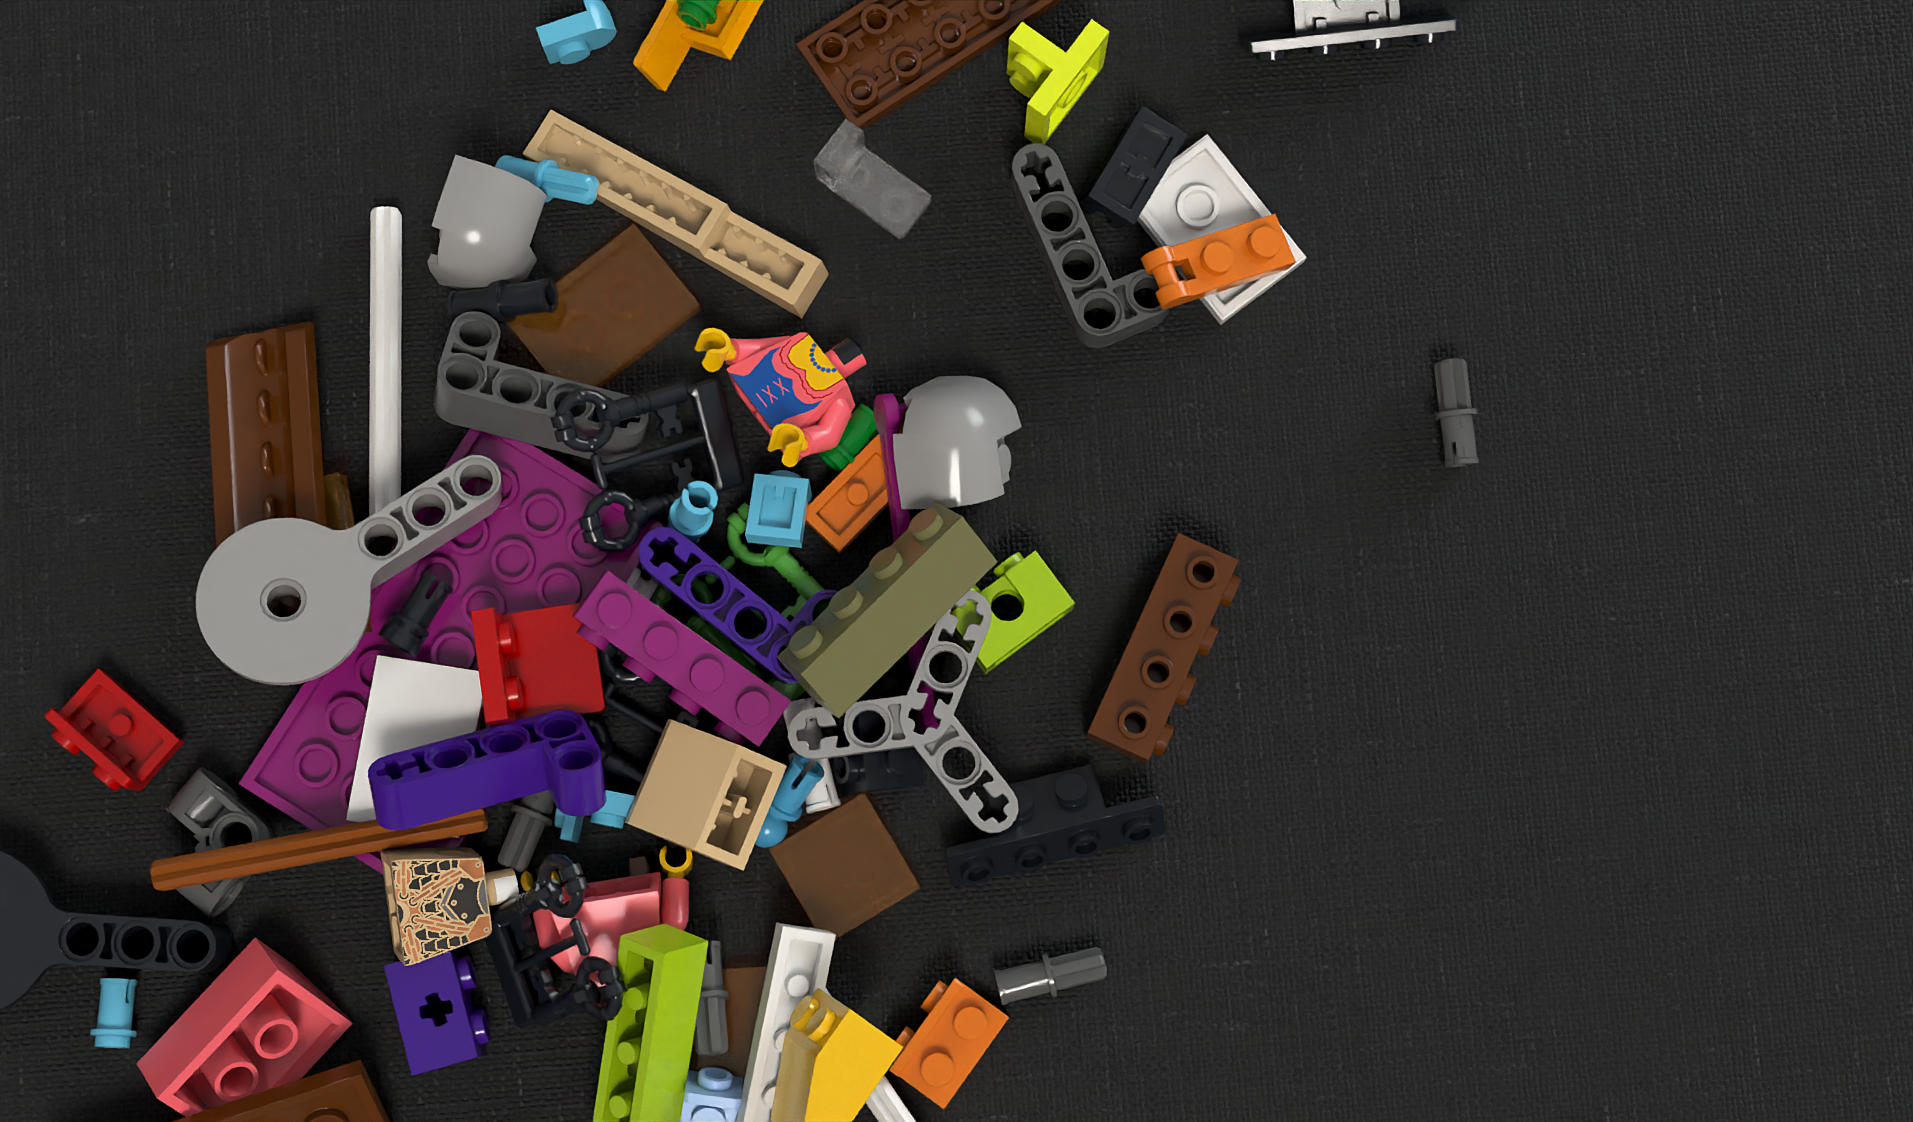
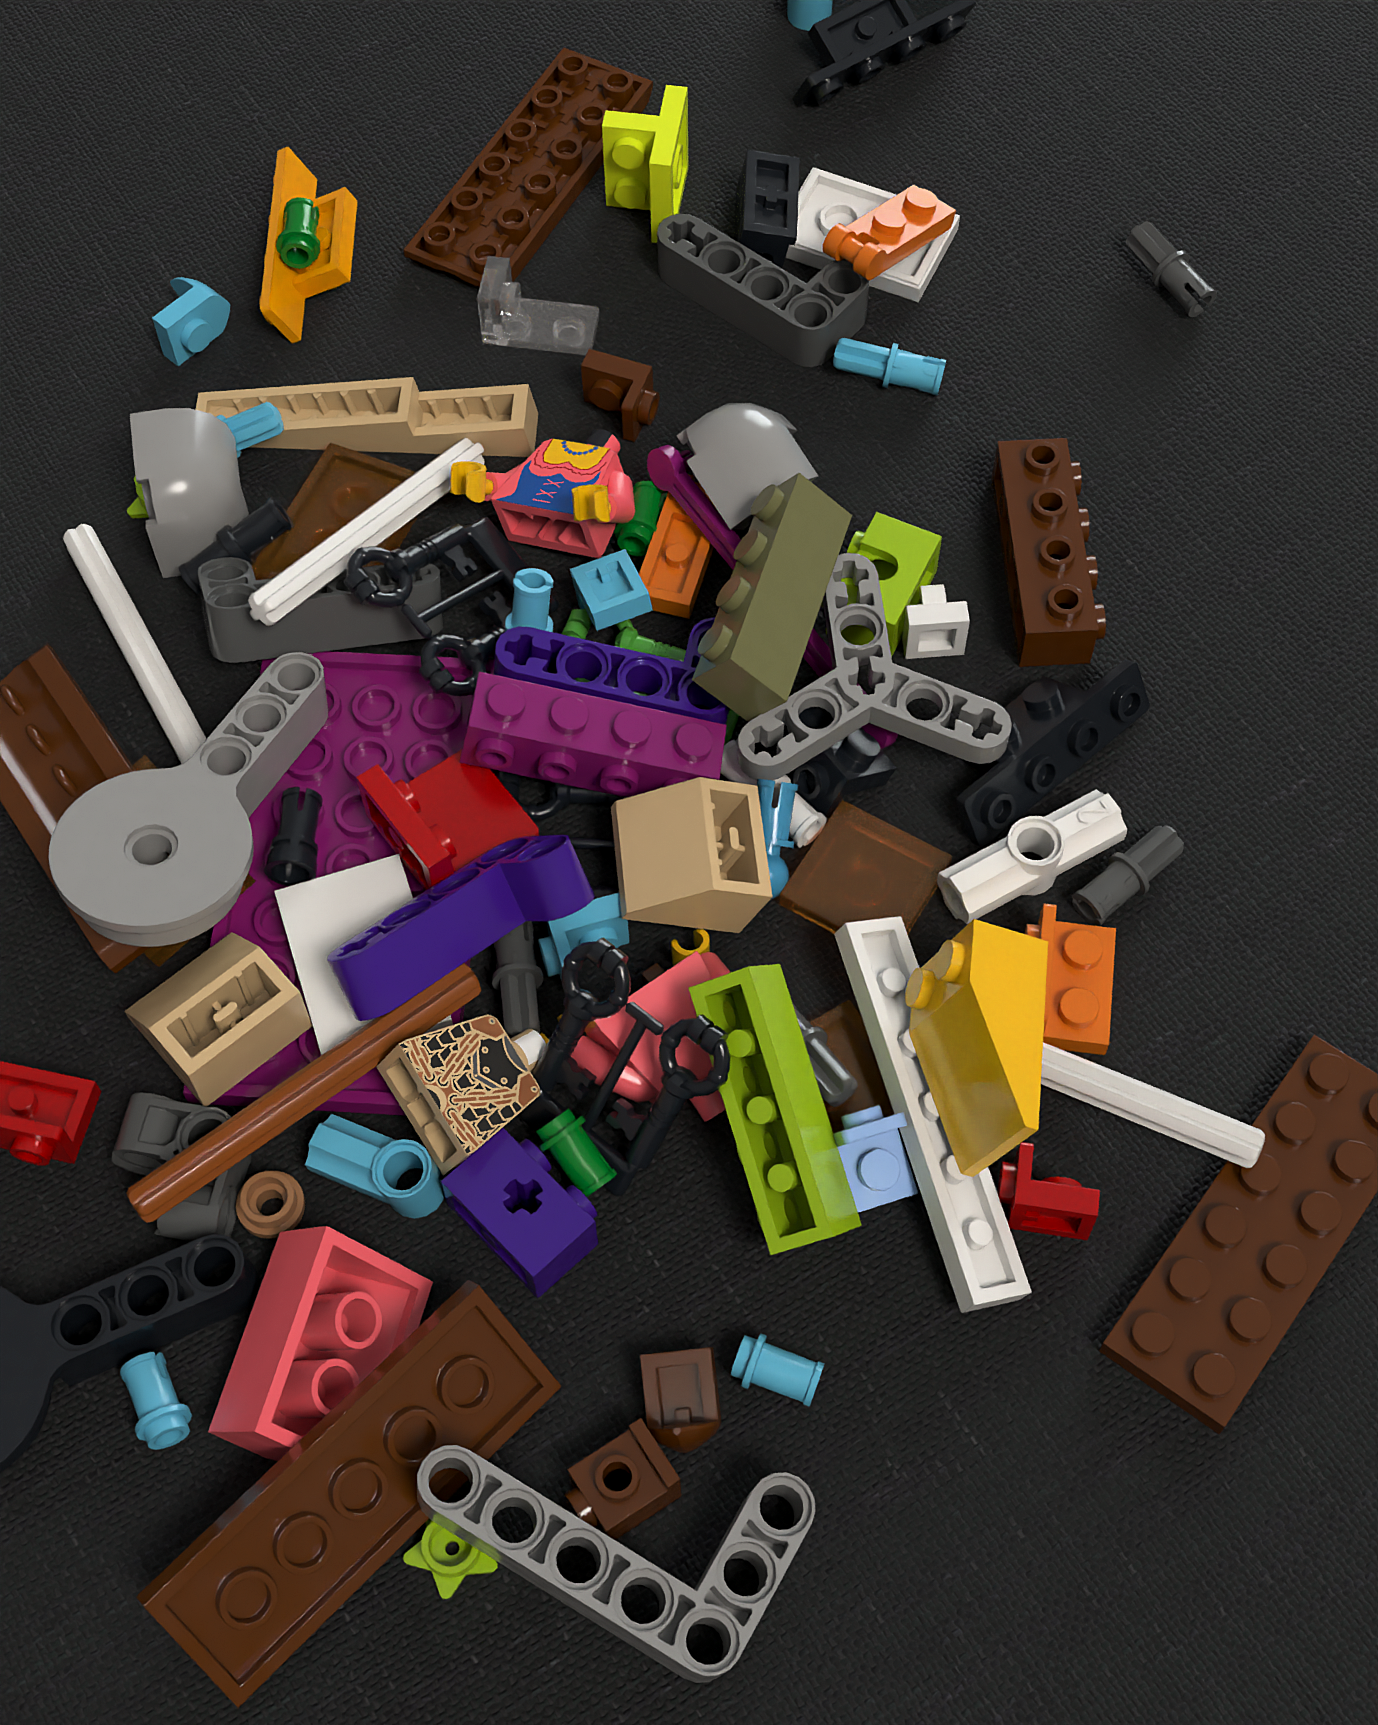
camera: 25 degrees left, 20 degrees down
none -> tan slope [125,932,312,1107]
none -> medium nougat plate [236,1171,305,1238]
none -> white axle [248,438,485,626]
none -> medium azure piece [305,1114,445,1219]
none -> green pin [536,1108,617,1197]
none -> reddish brown bracket [581,349,660,442]
none -> medium azure axle [833,338,946,395]
none -> white tile [902,584,970,659]
none -> white piece [937,789,1127,924]

